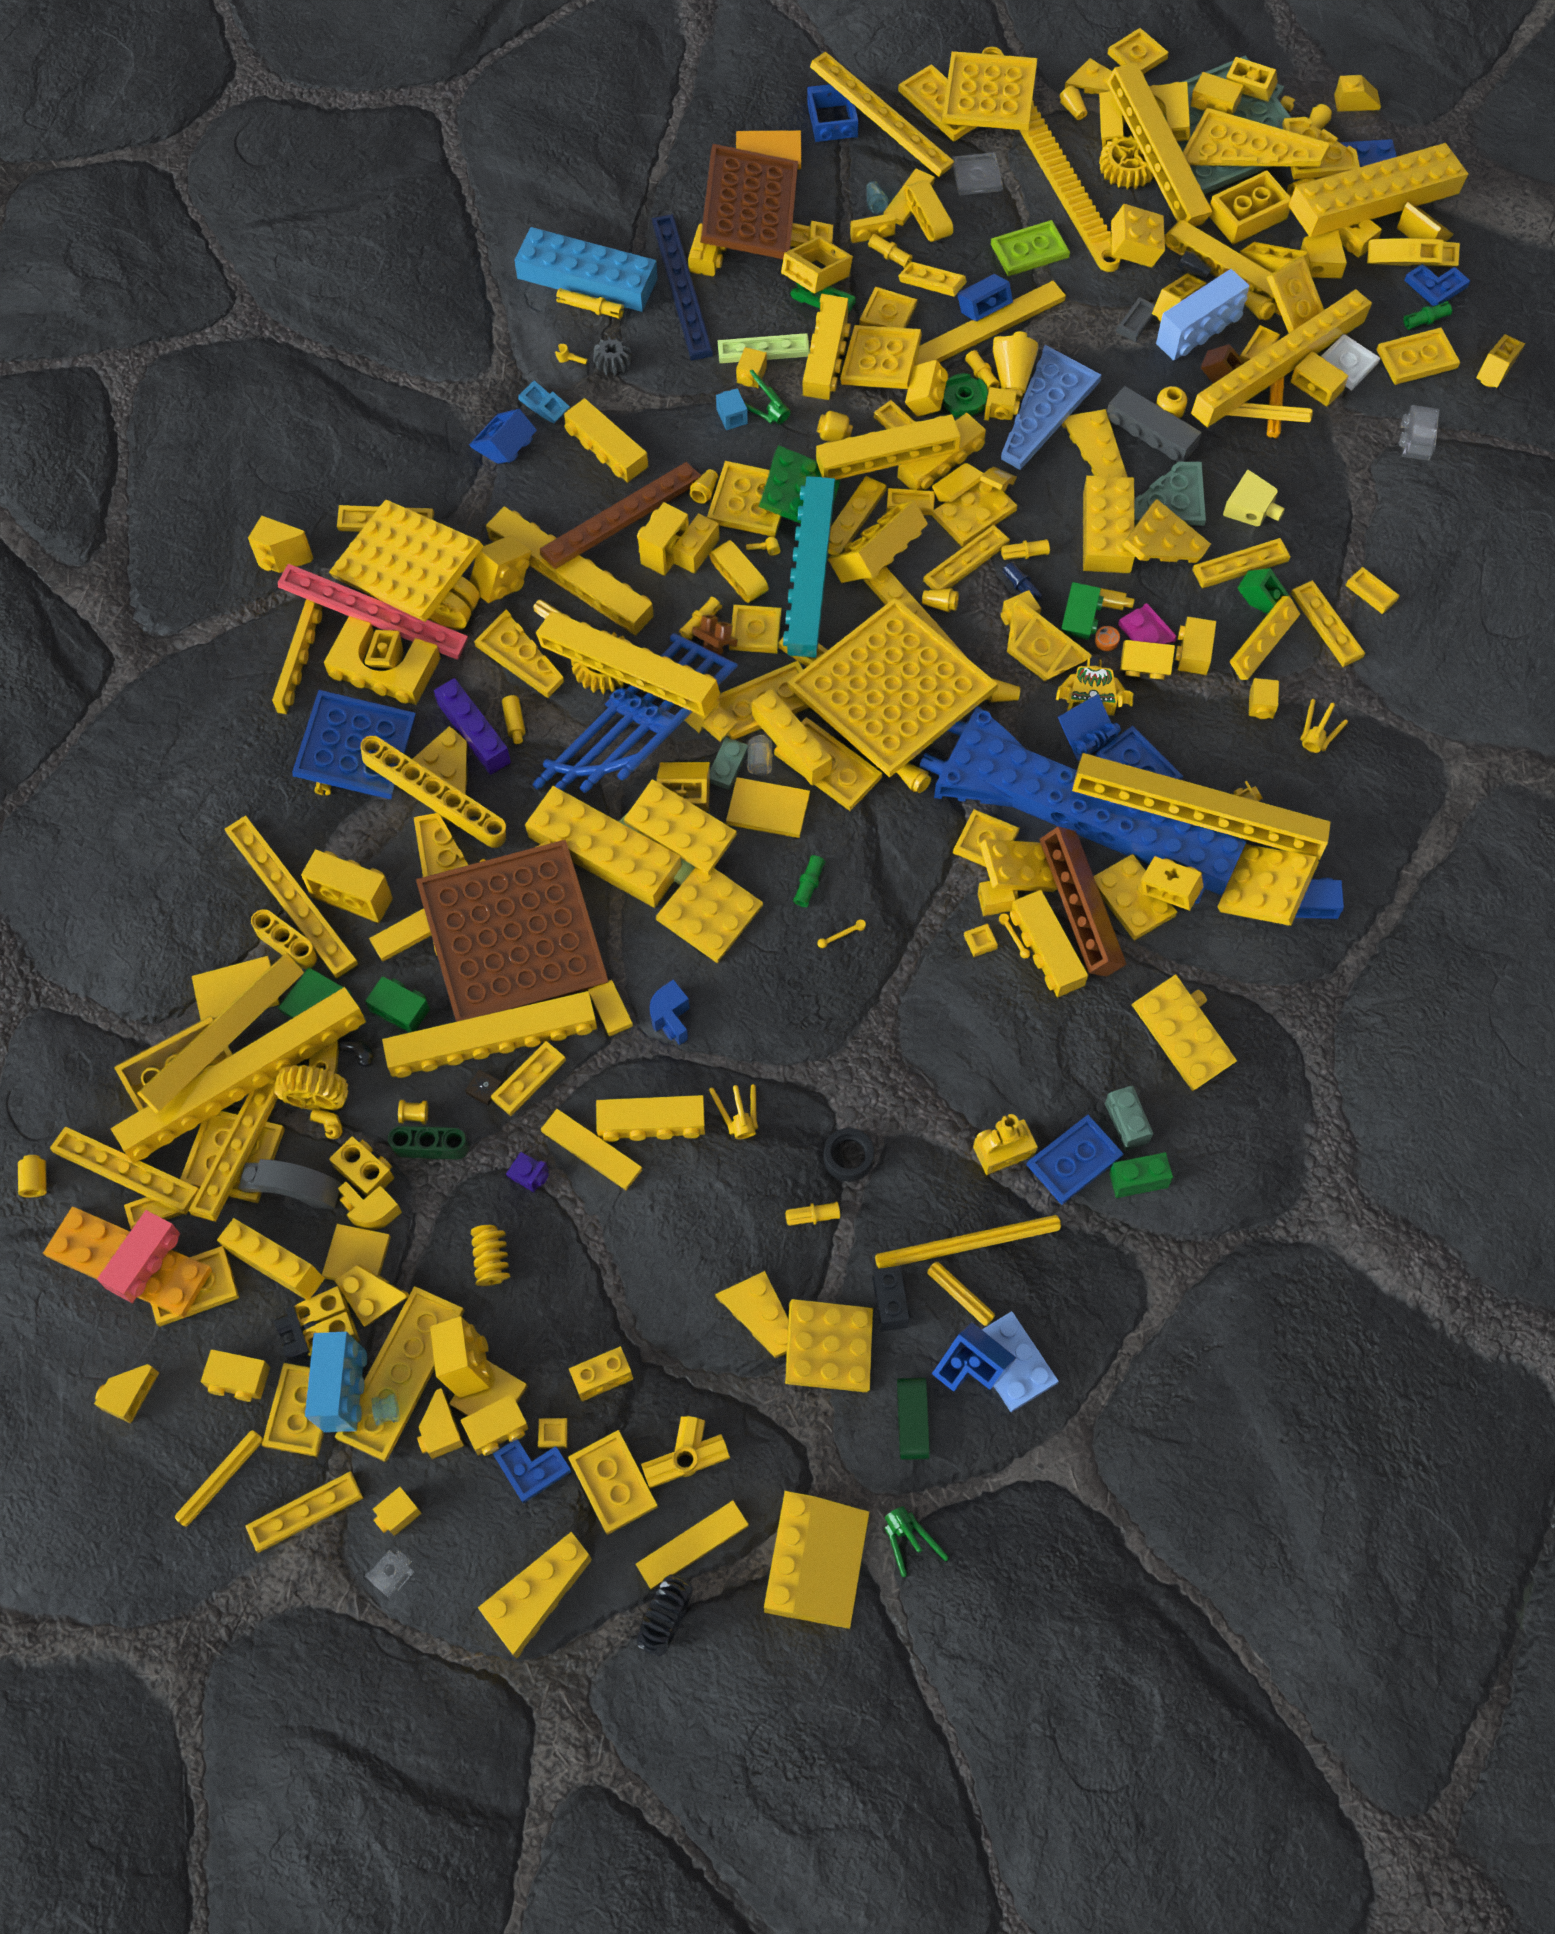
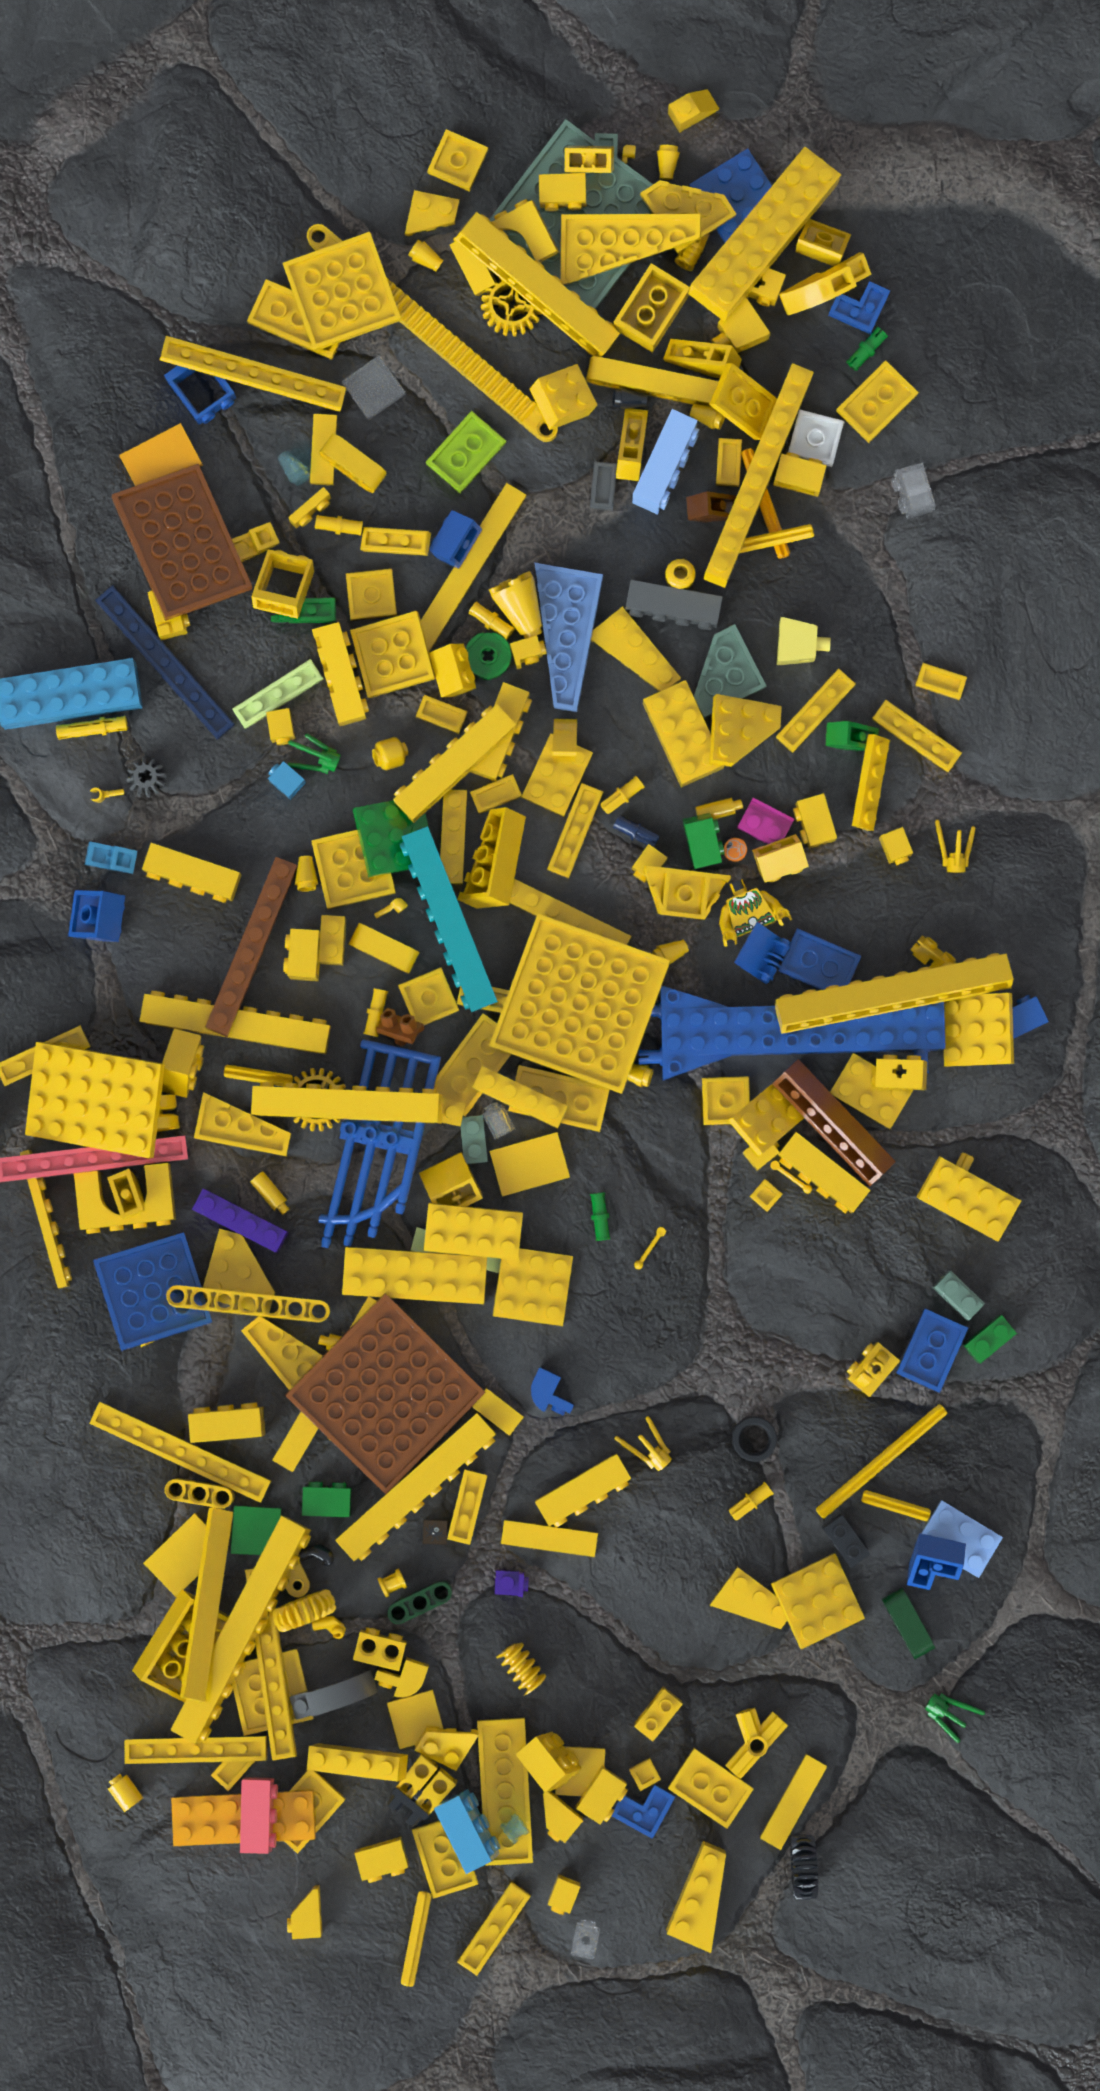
camera: 25 degrees left, 20 degrees up
yellow slope [764,1491,869,1629] -> none
yellow cone [922,588,959,612] -> none
yellow slope [932,463,984,502] -> none
yellow slope [1476,334,1525,388] -> none

